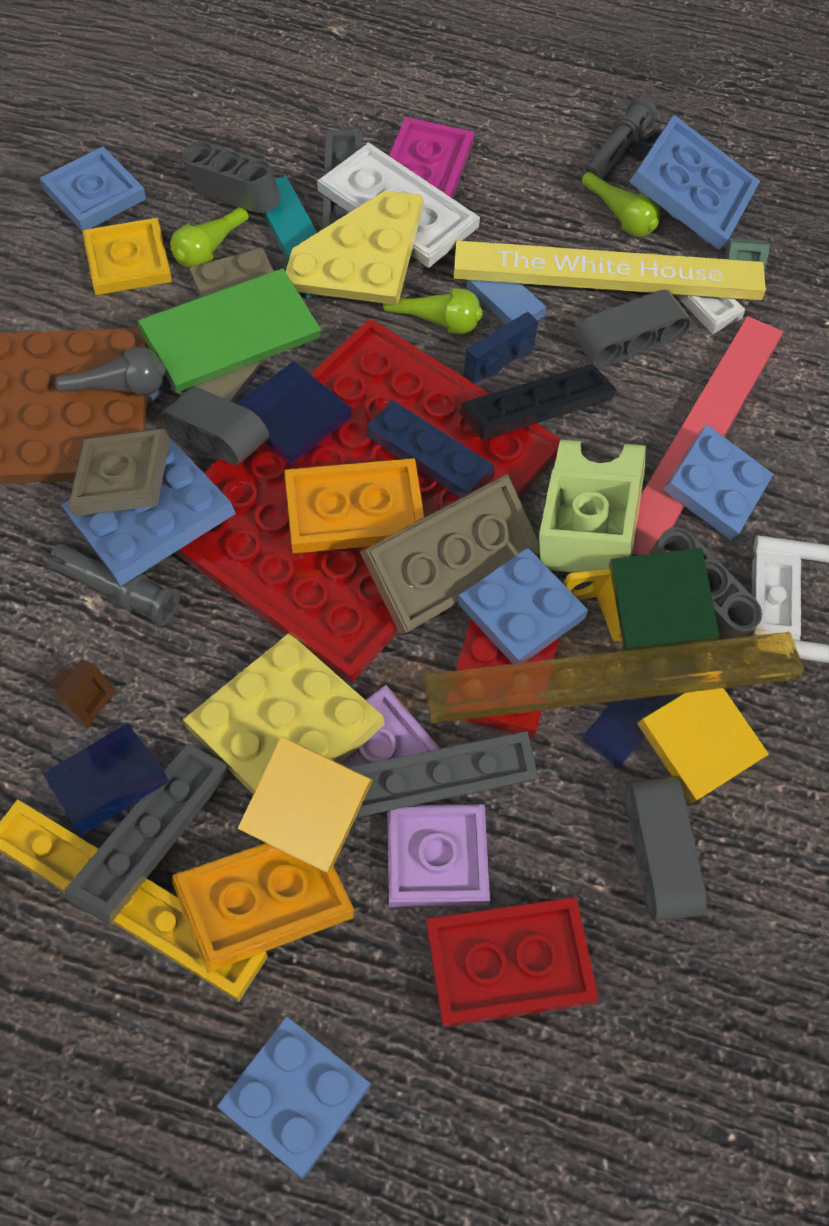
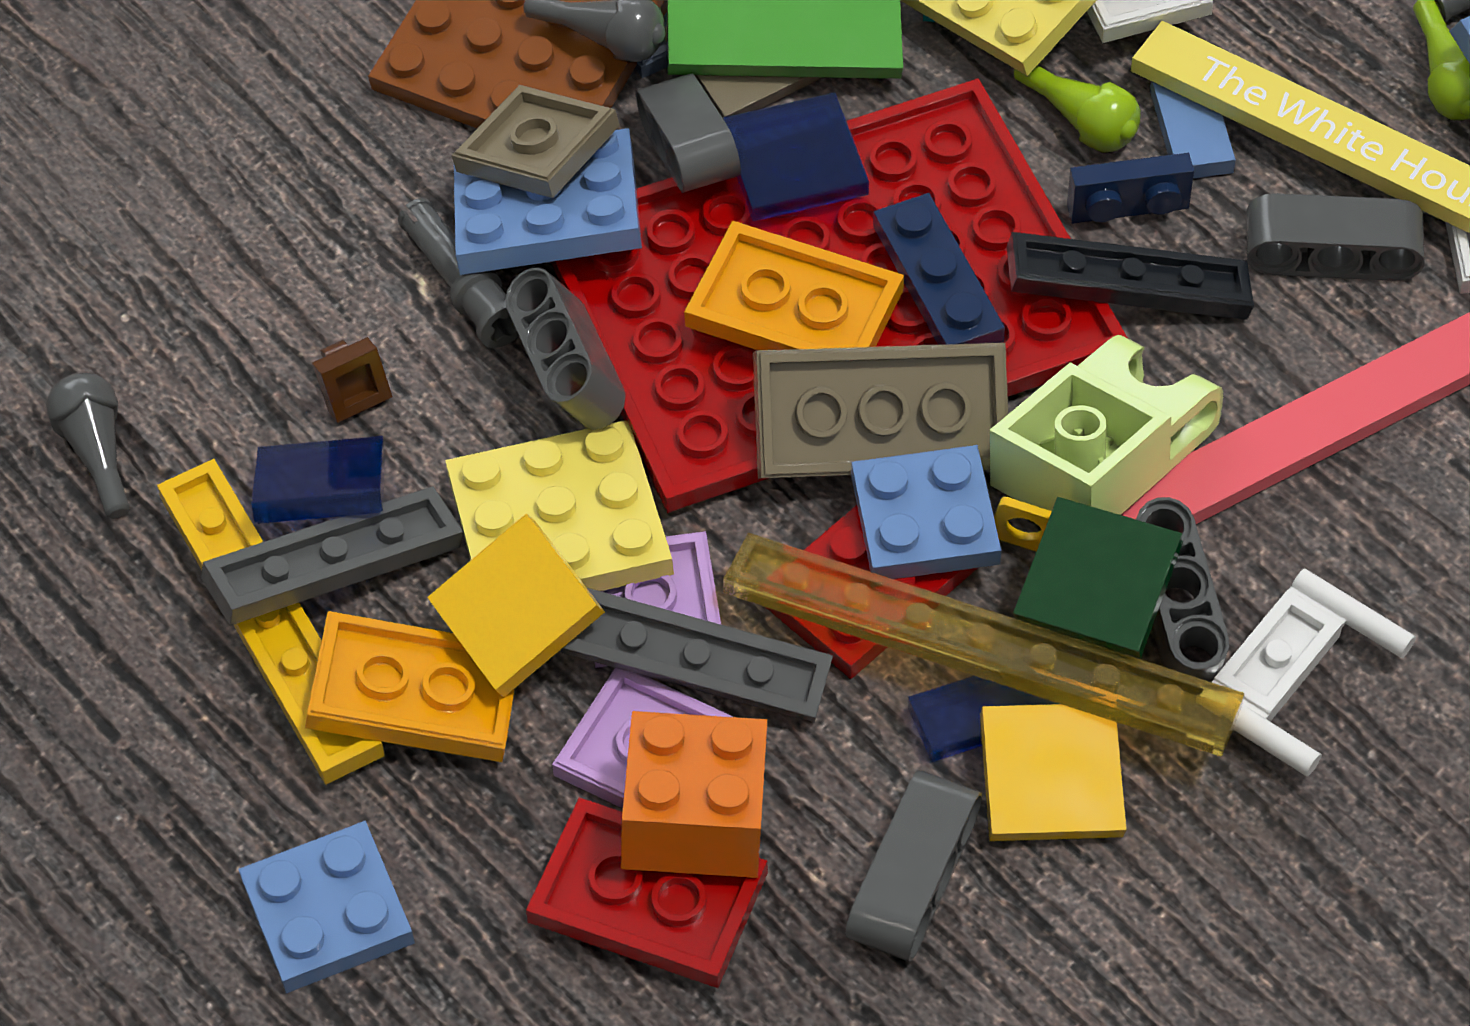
camera: 35 degrees right, 5 degrees down
medium blue plate [662,424,774,540] -> none
none -> dark grey beam [505,267,626,430]
none -> orange brick [621,711,767,878]

